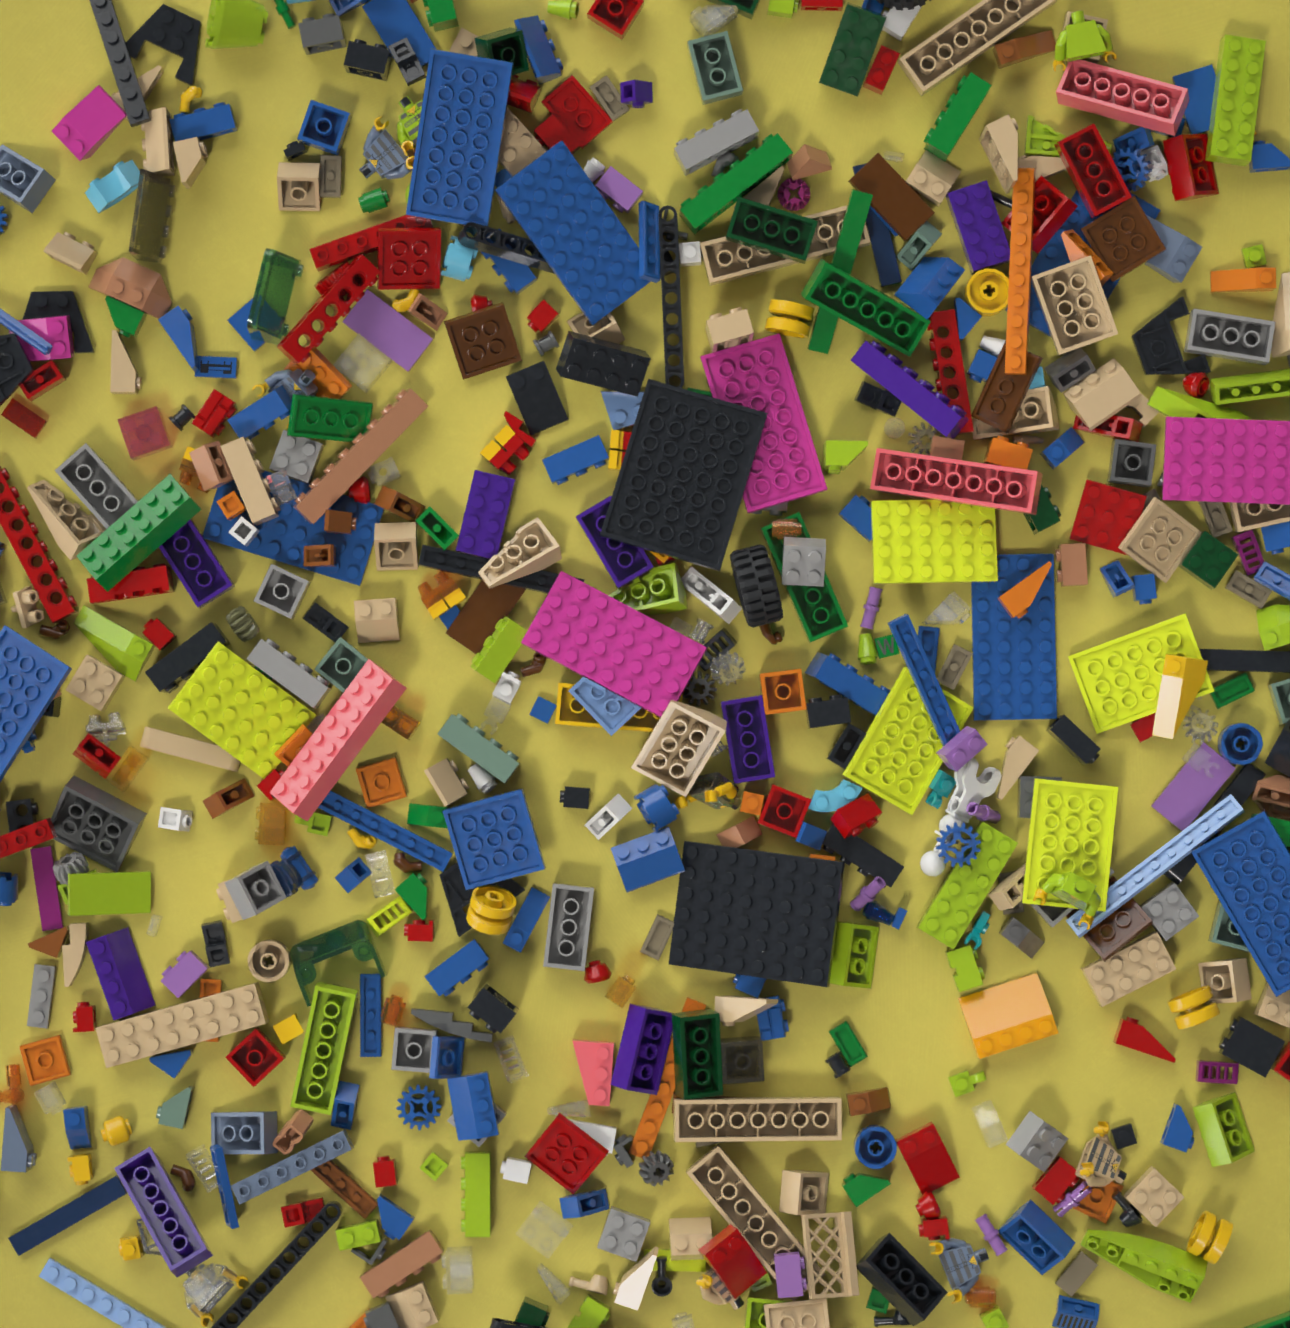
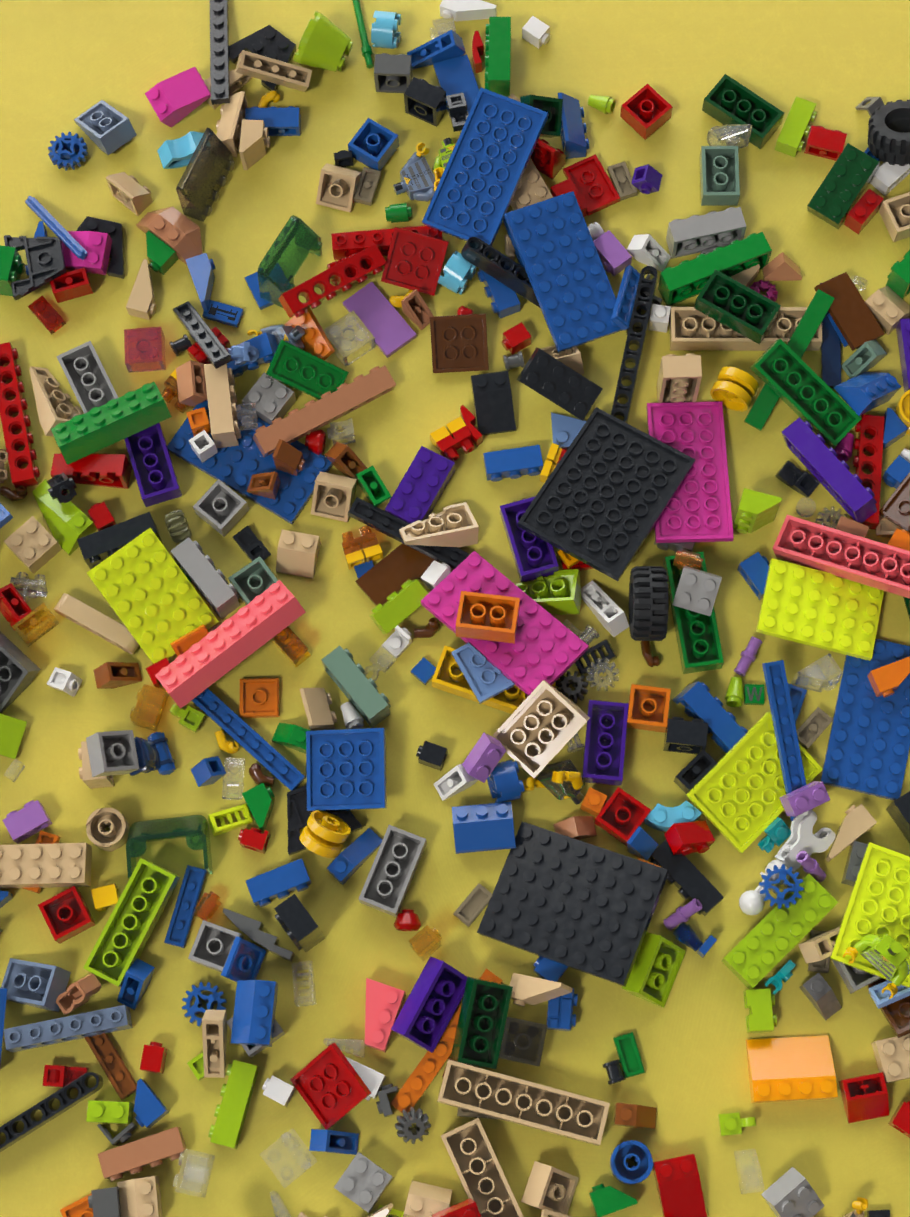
camera: 20 degrees right, 15 degrees down
black slope [201,920,230,968] -> none
none -> black brick [47,472,77,504]
none -> tile [173,301,233,369]
none -> tan slope [202,1010,227,1078]
none -> medium blue hips [226,342,259,365]
none -> tan brick [235,50,312,92]
none -> white brick [420,560,451,590]
none -> orange brick [455,591,520,644]
none -> medium lavender brick [462,732,506,783]
none -> white slope [626,234,671,272]
none -> dark pink cone [834,433,854,462]
none -> red slope [838,1072,889,1124]

